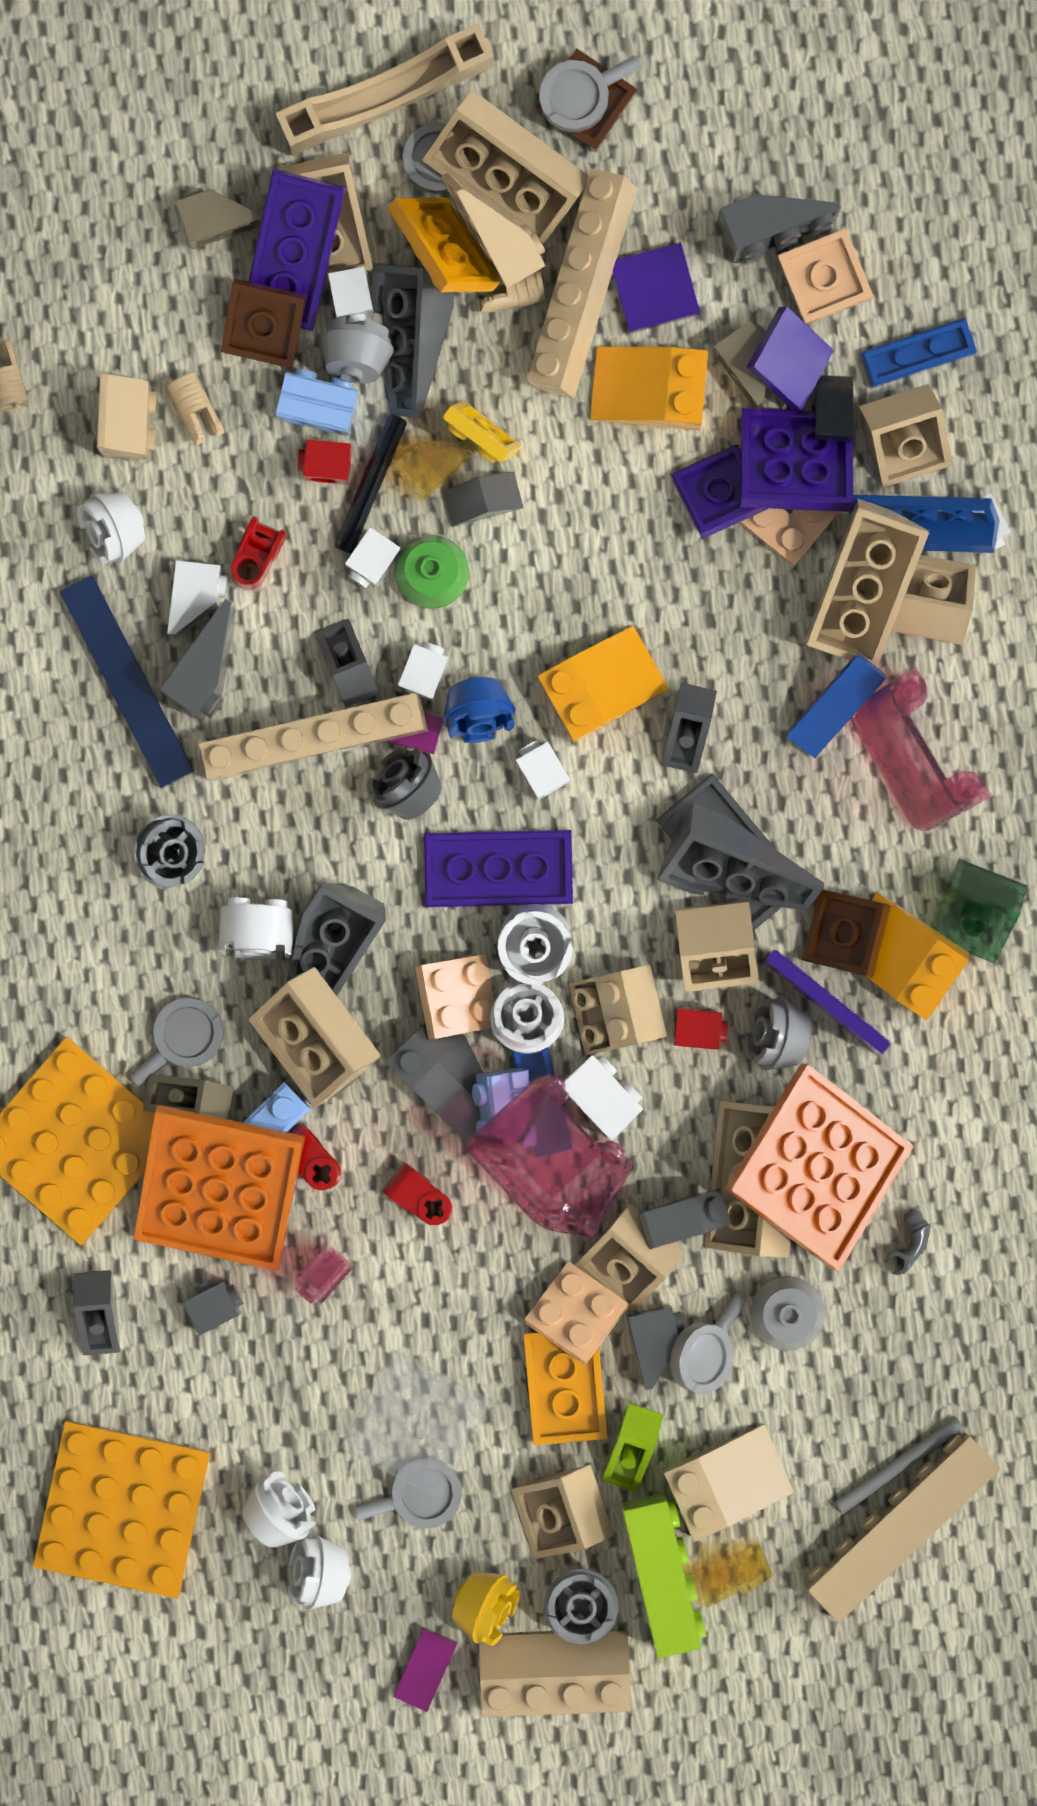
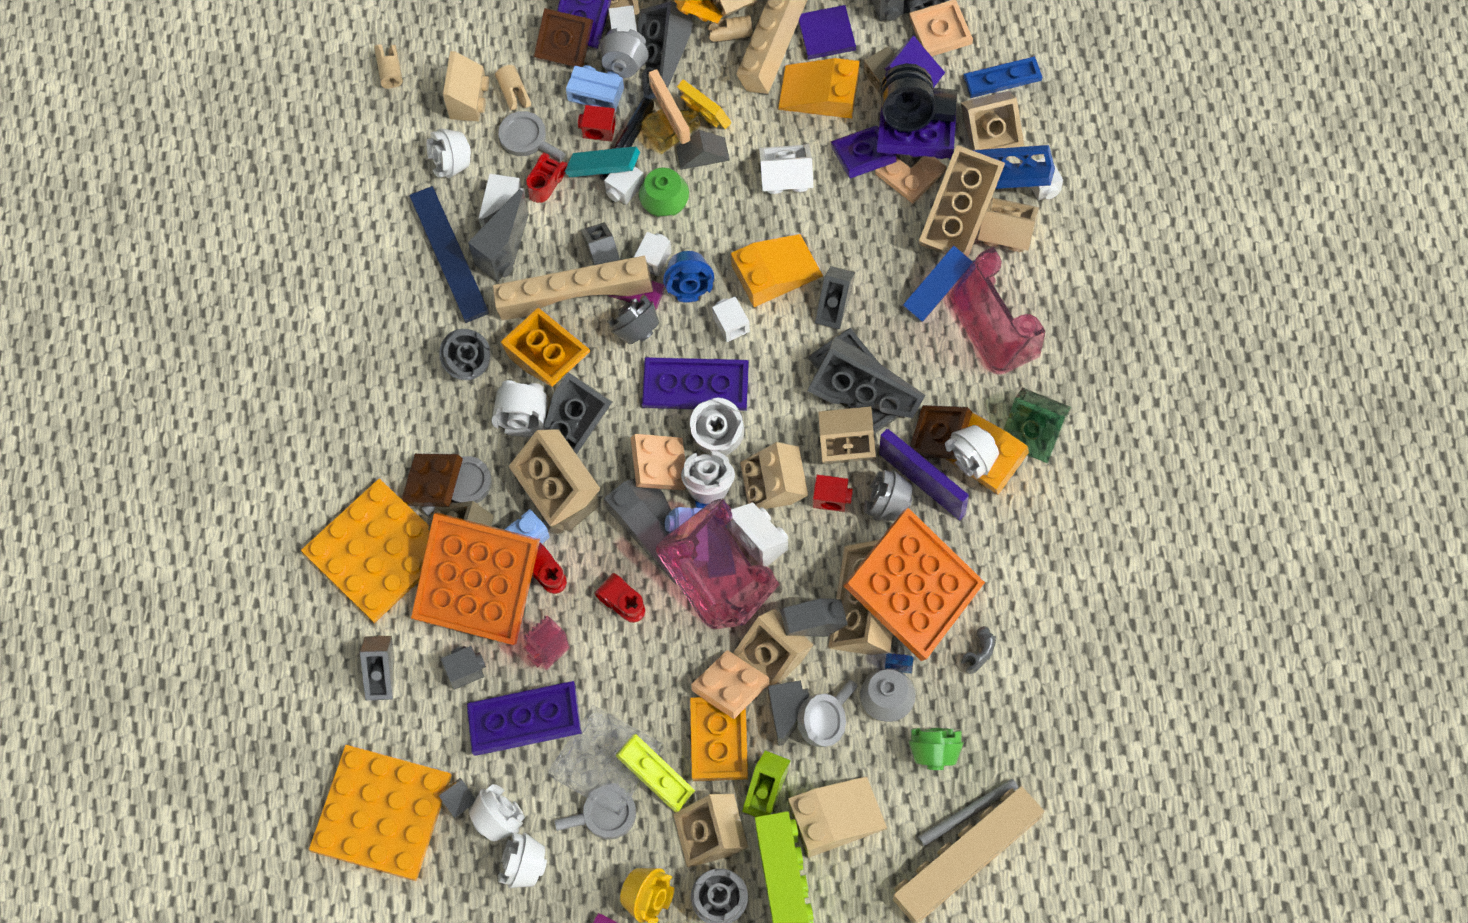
camera: 10 degrees right, 20 degrees down
clear yellow slope [691,1541,774,1607] -> none
none -> reddish brown plate [402,453,463,507]
none -> dark grey tile [438,778,476,818]
none -> dark purple tile [467,681,582,756]
none -> light grey piece [498,111,565,162]
none -> light orange slope [501,307,590,387]
none -> teal tile [565,146,640,177]
none -> neon yellow tile [615,734,695,812]
none -> light nougat tile [648,69,690,144]
none -> white slope [759,144,813,194]
none -> black wheel [880,63,936,132]
none -> clear blue tile [885,653,914,674]
none -> bright green cone [908,728,964,770]
none -> white cone [945,425,999,479]

